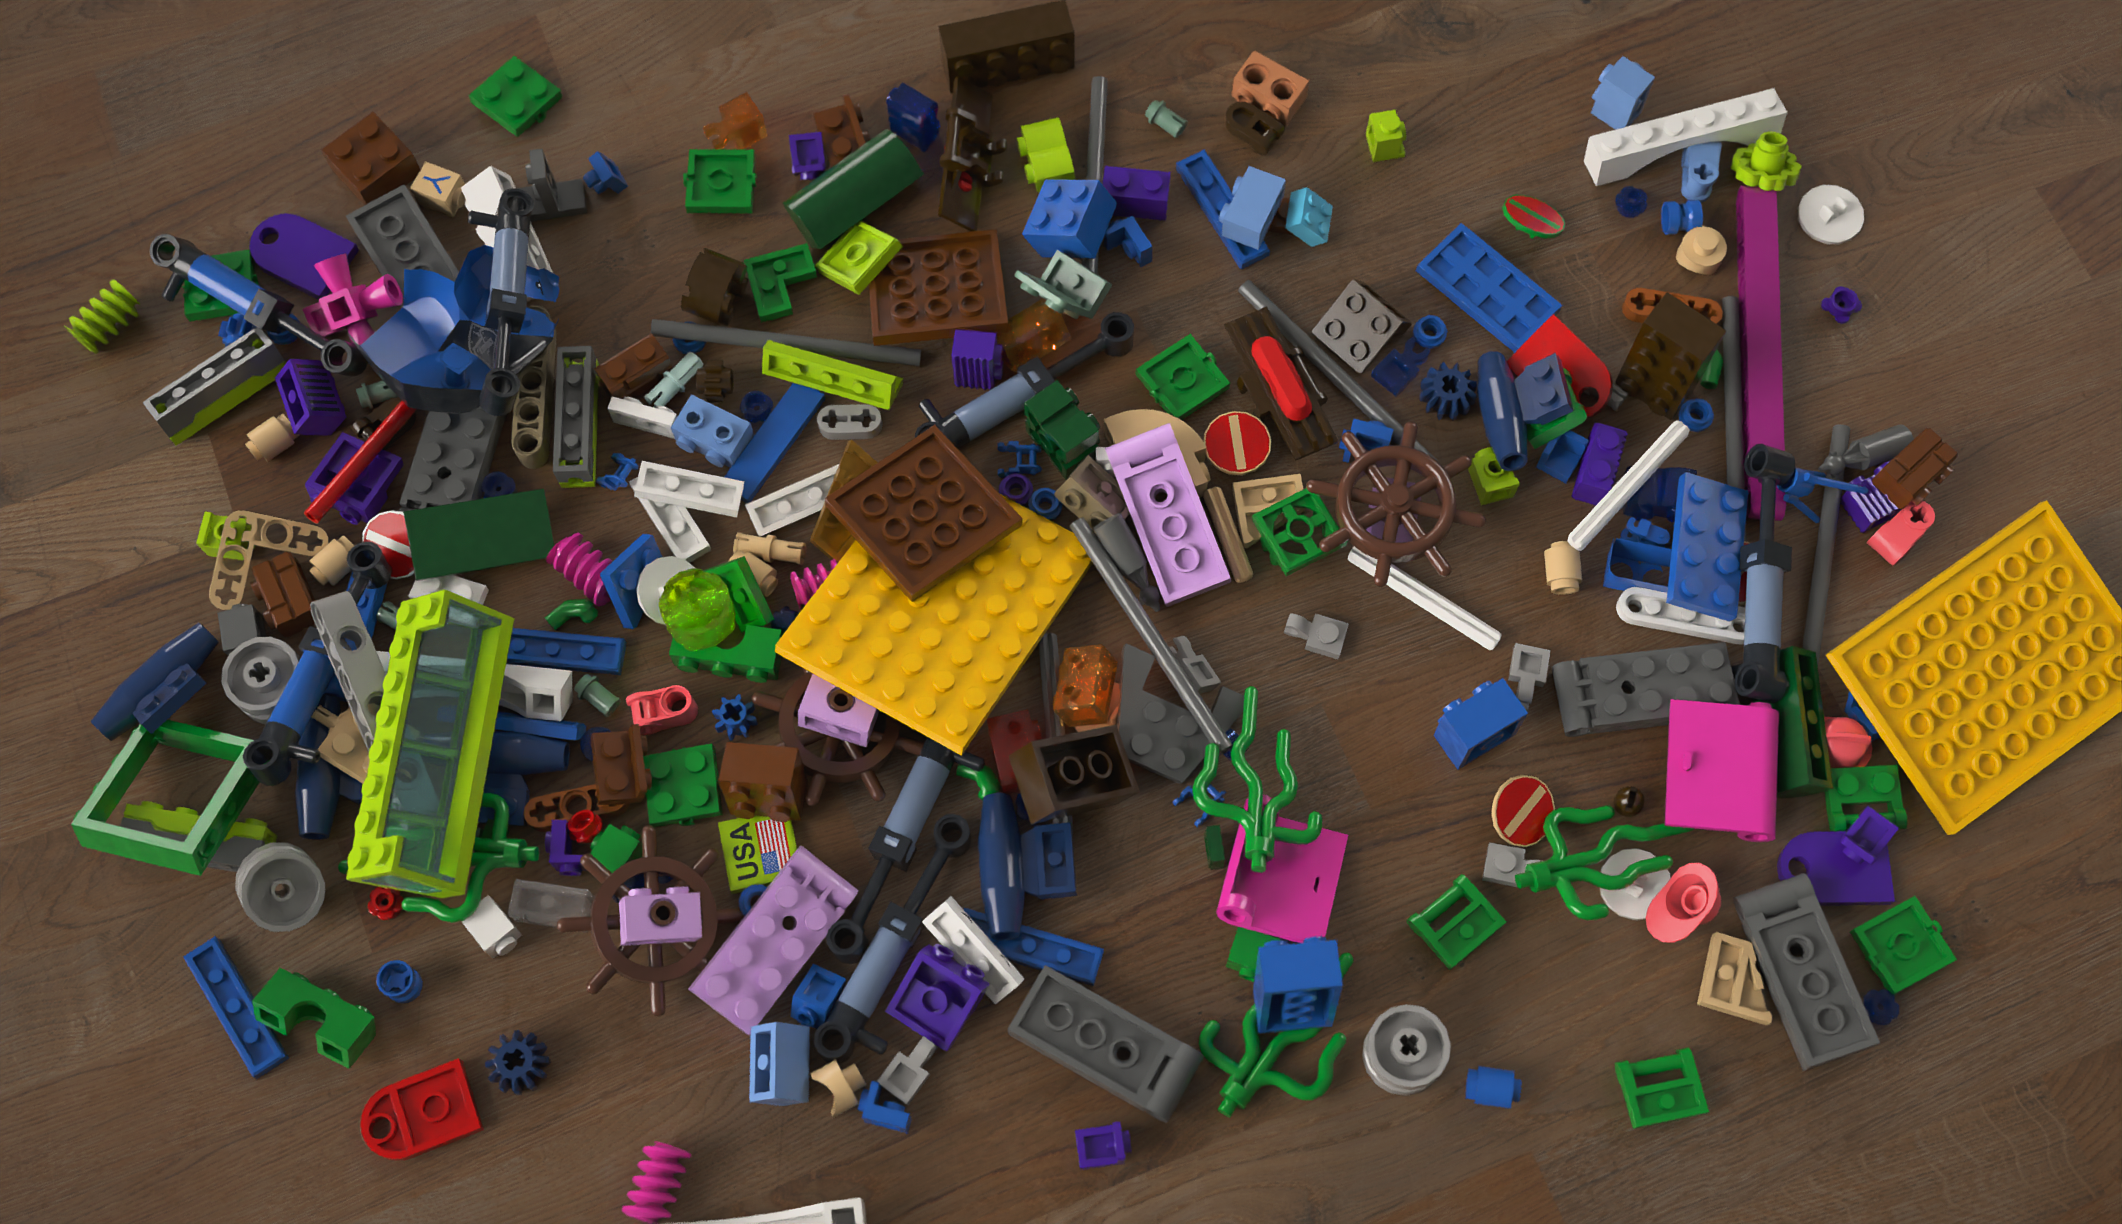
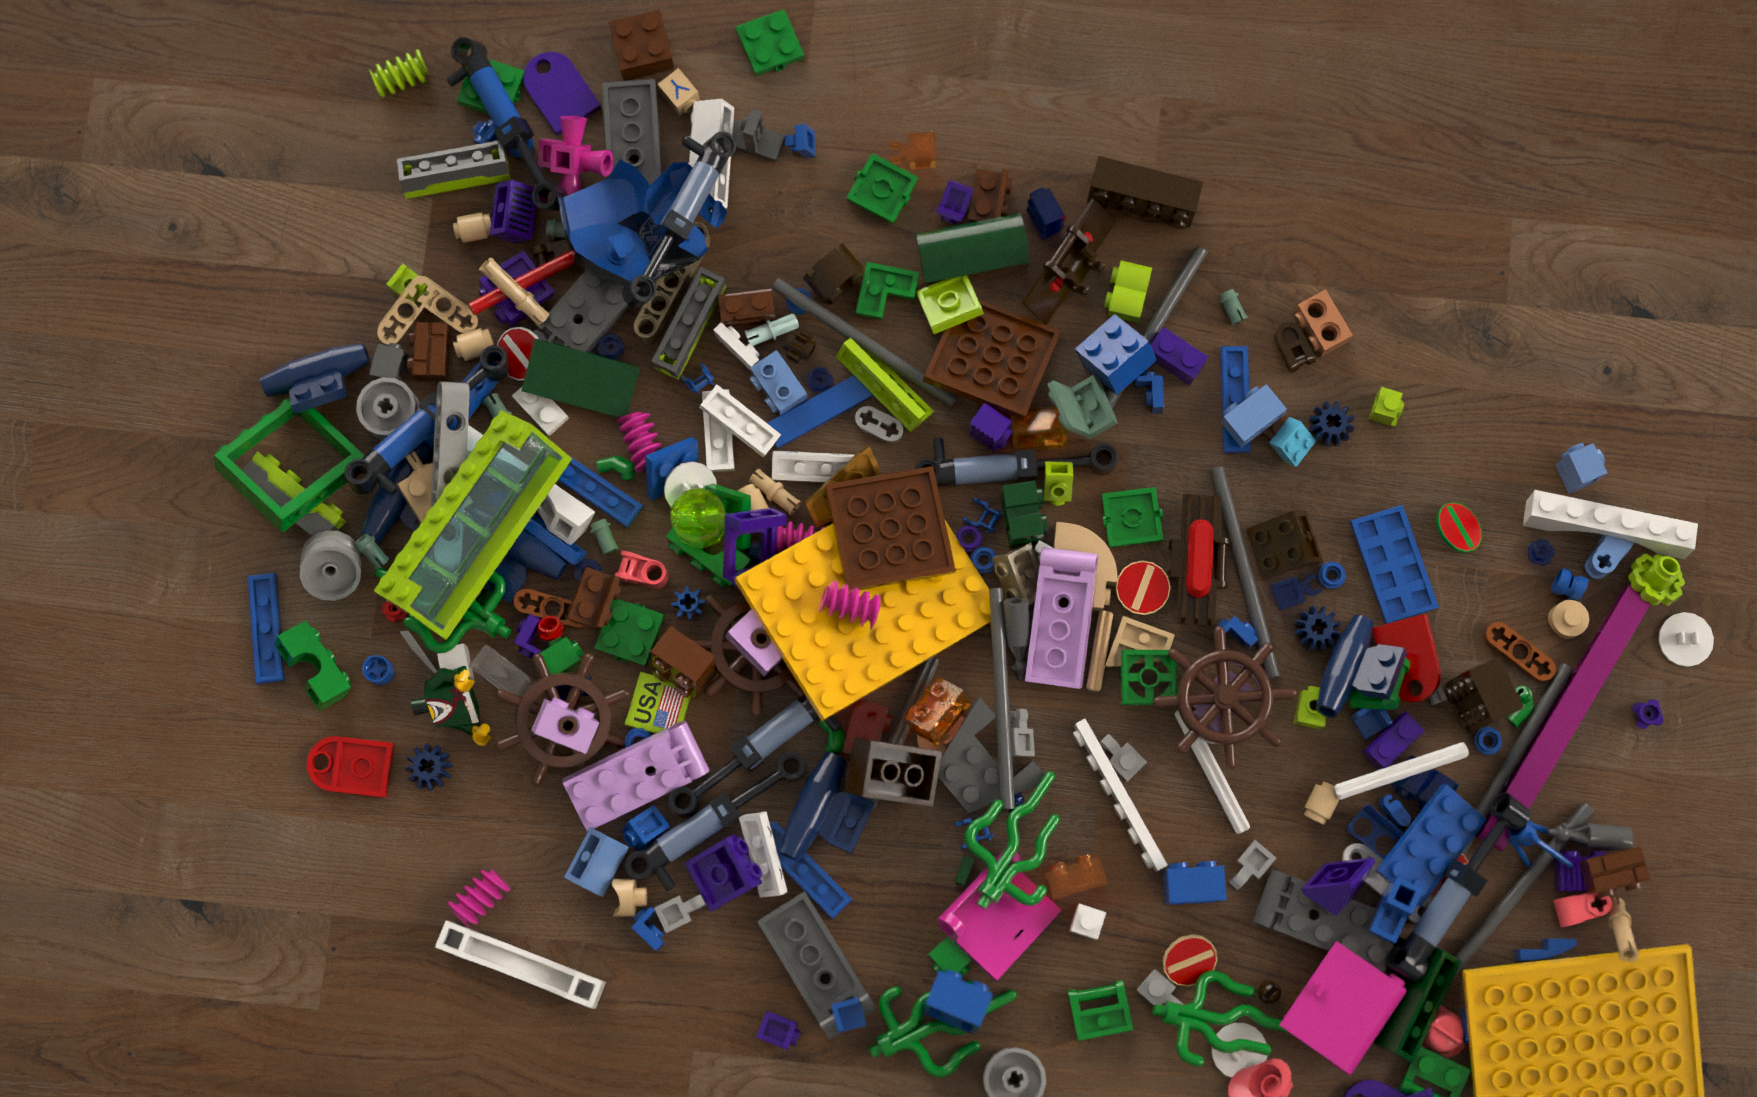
camera: 30 degrees right, 10 degrees up
none -> sand green pin [355,534,389,569]
none -> white sticker [400,631,437,673]
none -> torso [411,665,491,746]
none -> tan pin [479,258,549,326]
none -> dark purple window [723,508,787,587]
none -> dark pink piece [818,580,880,630]
none -> blue panel [831,997,867,1033]
none -> lime brick [1044,462,1073,506]
none -> clear orange brick [1044,854,1108,901]
none -> white brick [1069,904,1106,940]
none -> white plate [1073,719,1167,872]
none -> dark purple slope [1301,857,1375,916]
none -> dark blue gear [1308,401,1355,447]
none -> blue brick [1368,876,1423,944]
none -> blue slope [1514,938,1577,961]
none -> tan pin [1608,897,1639,962]

